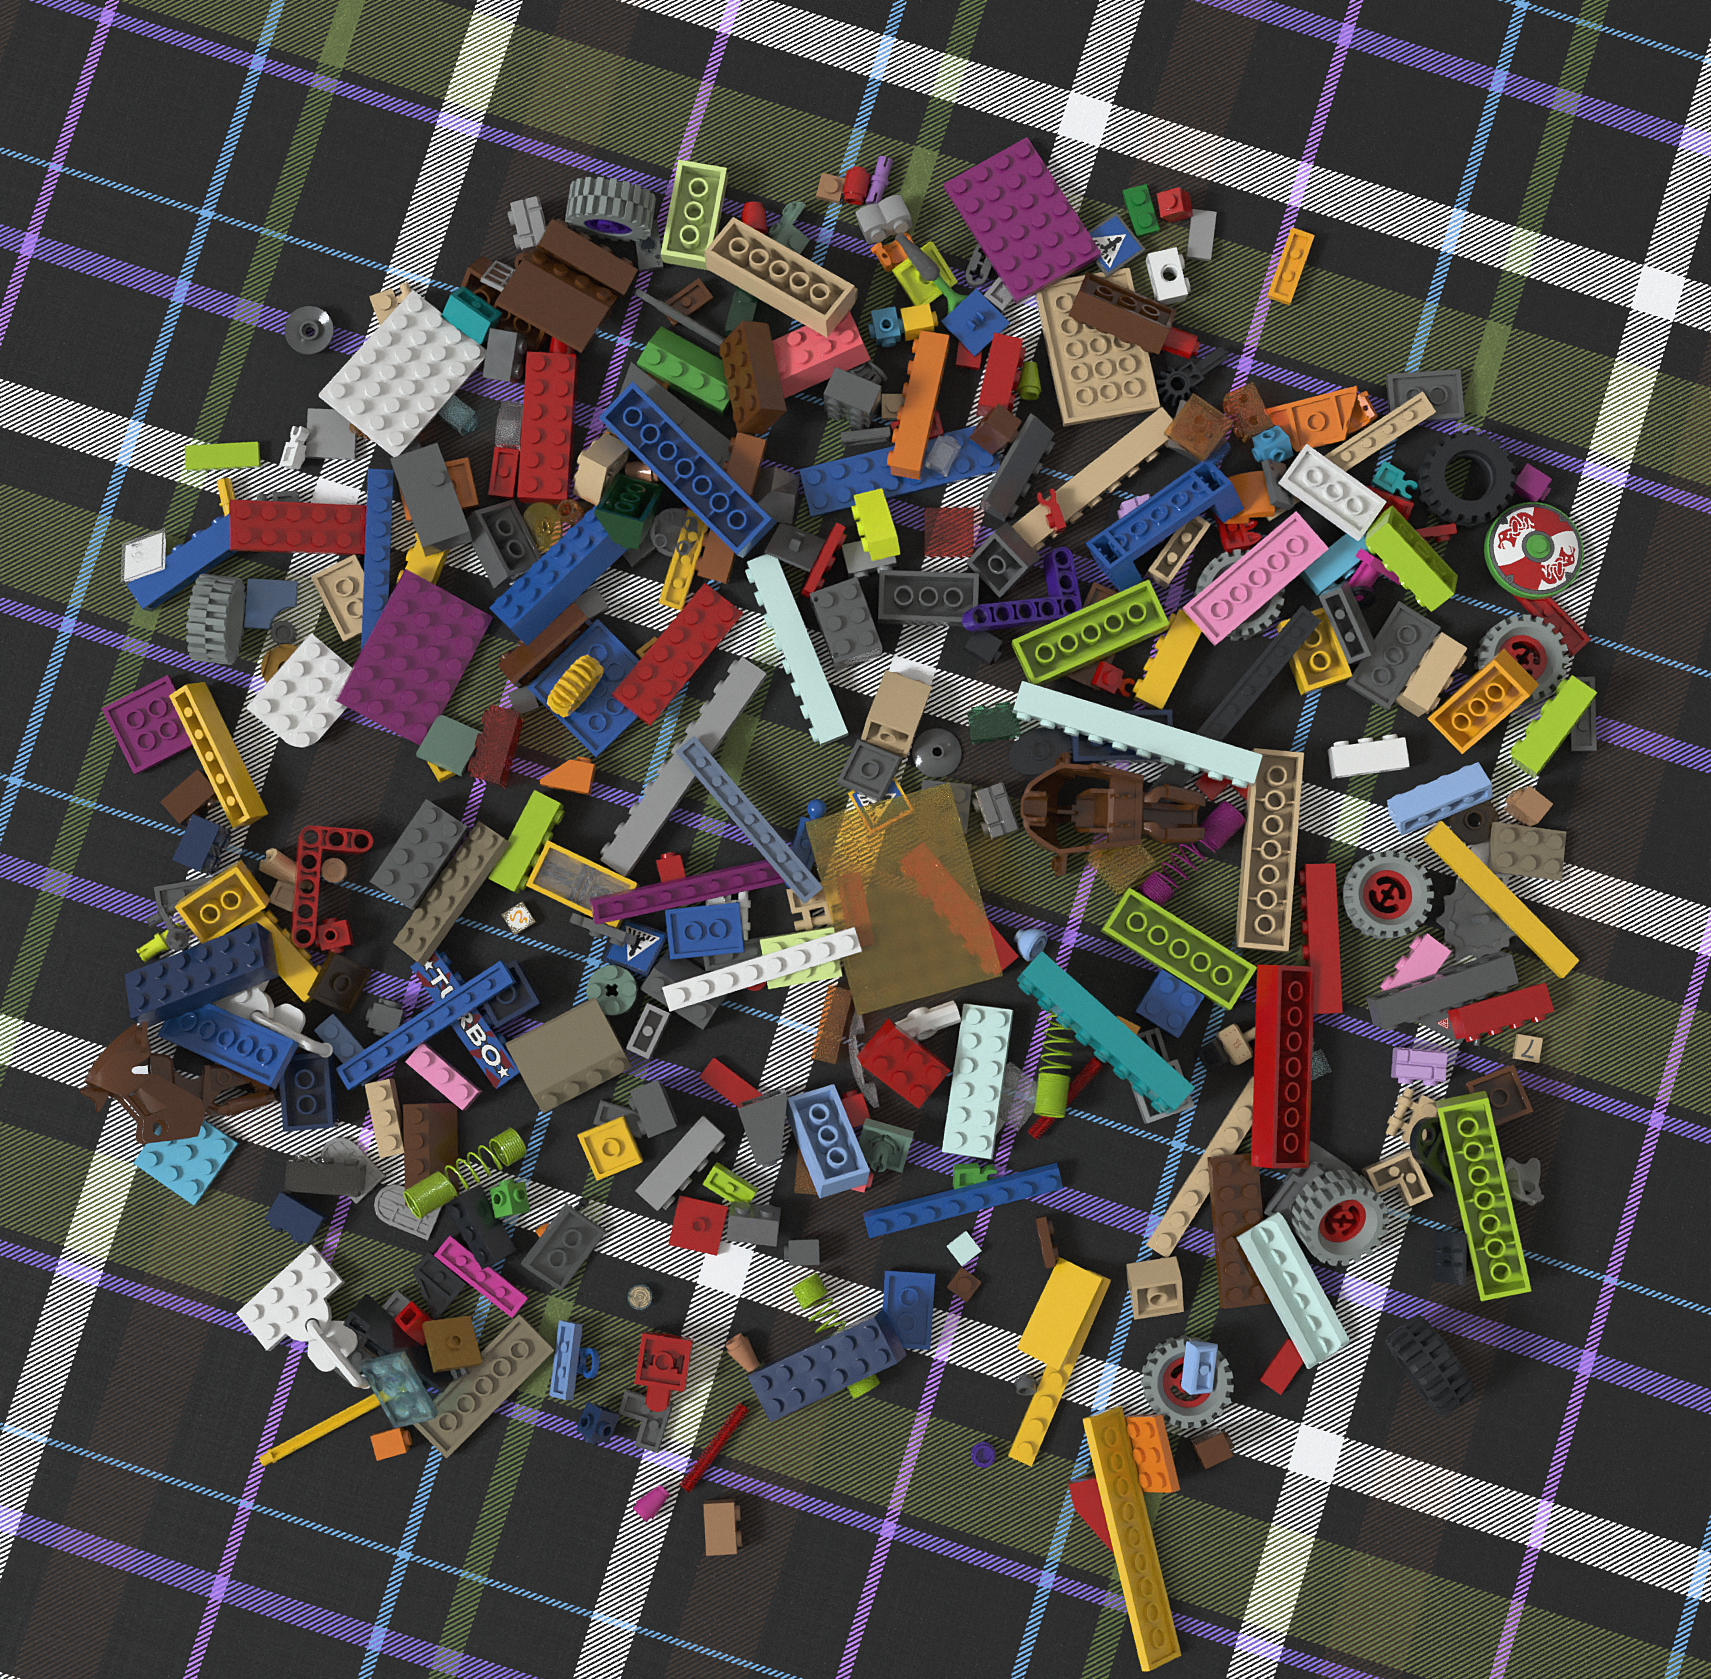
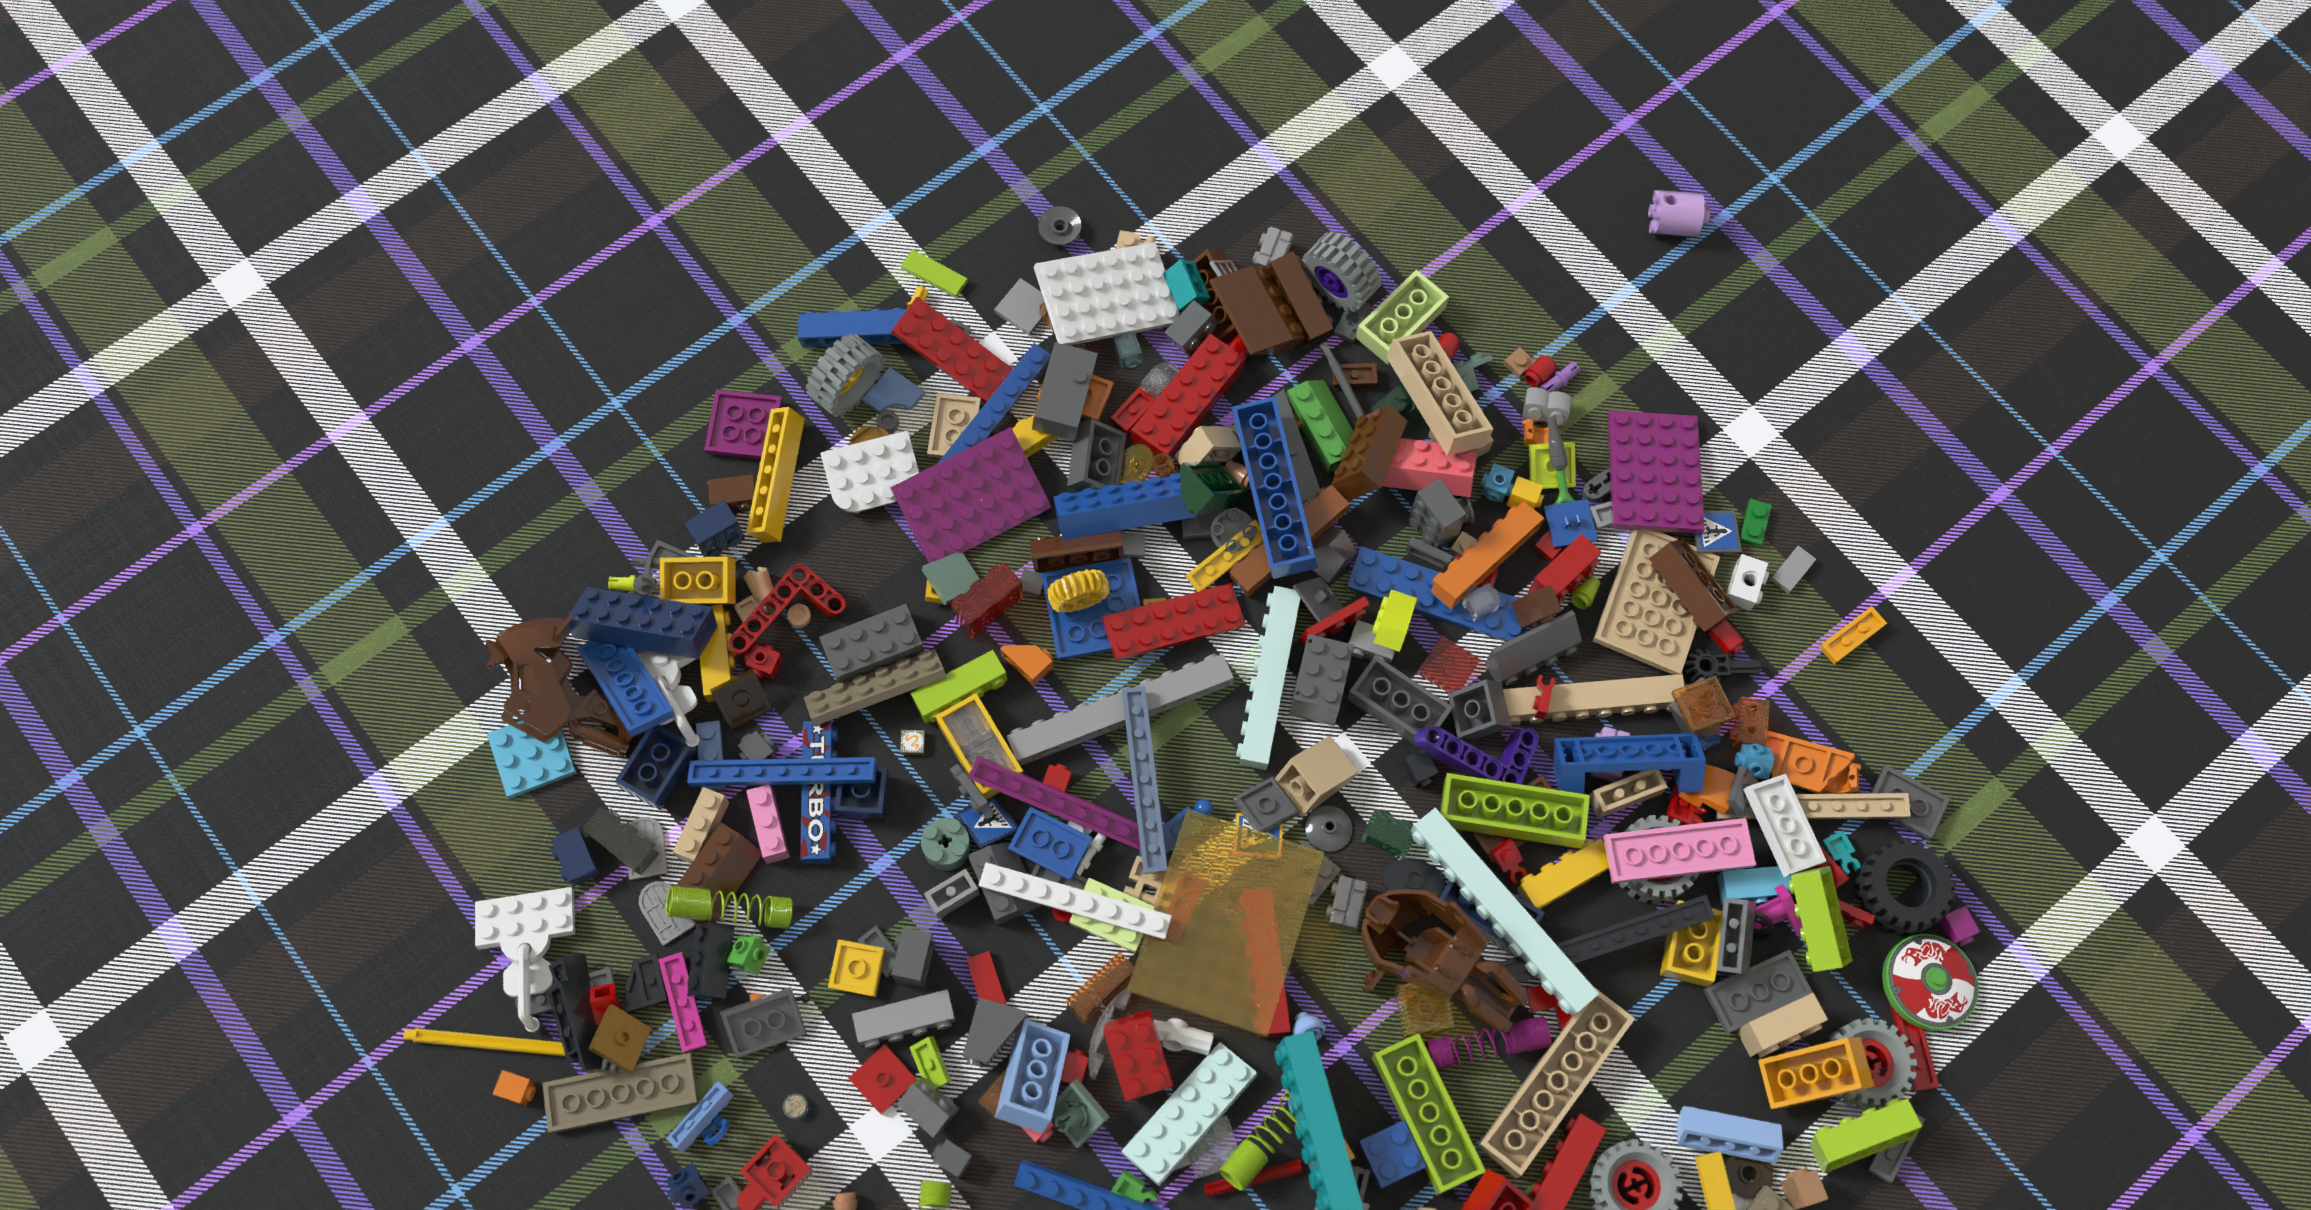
camera: 30 degrees right, 15 degrees down
clear piece [120,528,166,584] -> none
white plate [280,426,309,469] -> none
clear light blue plate [360,1351,439,1428] -> none
dark tan slope [505,997,632,1113] -> none
red brick [1157,187,1193,223] -> none
white brick [1327,734,1410,779] -> none

